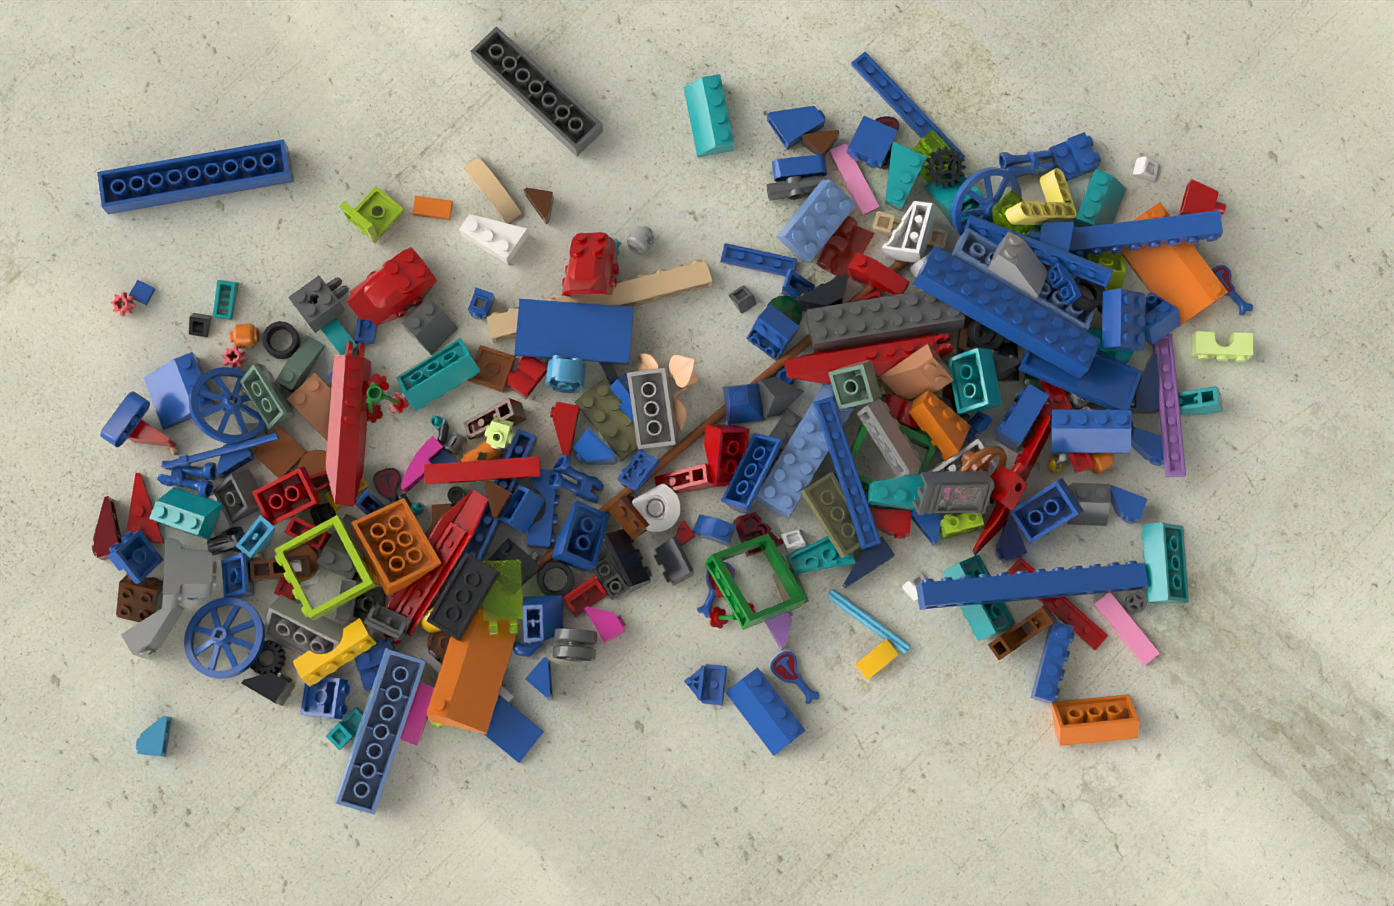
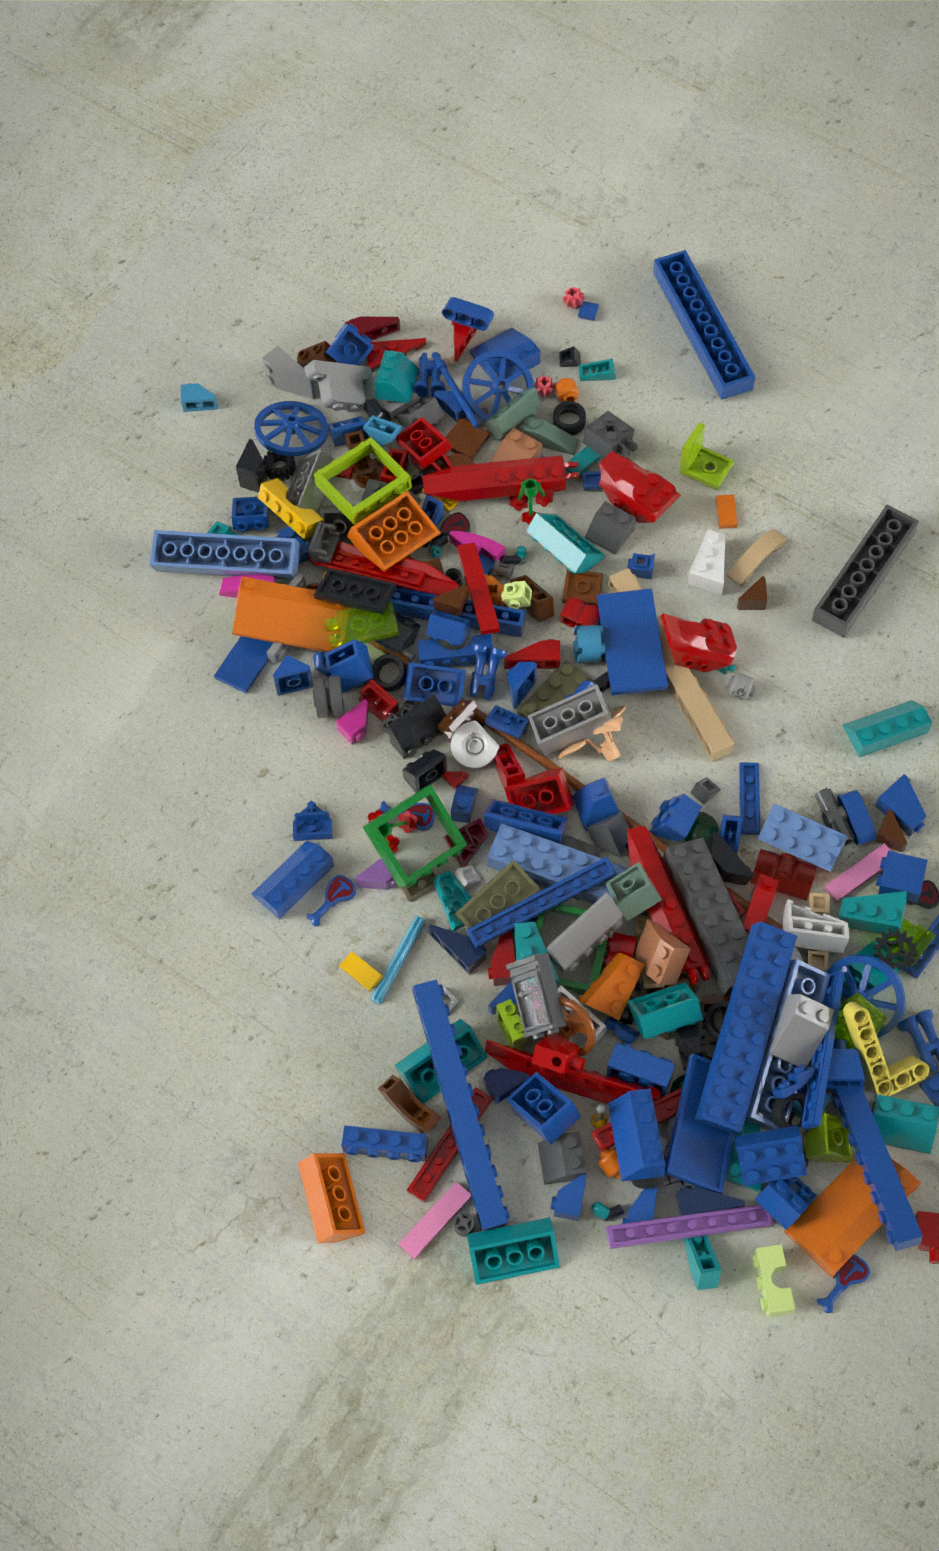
camera: 85 degrees right, 15 degrees down
none -> arm [591,1202,624,1221]

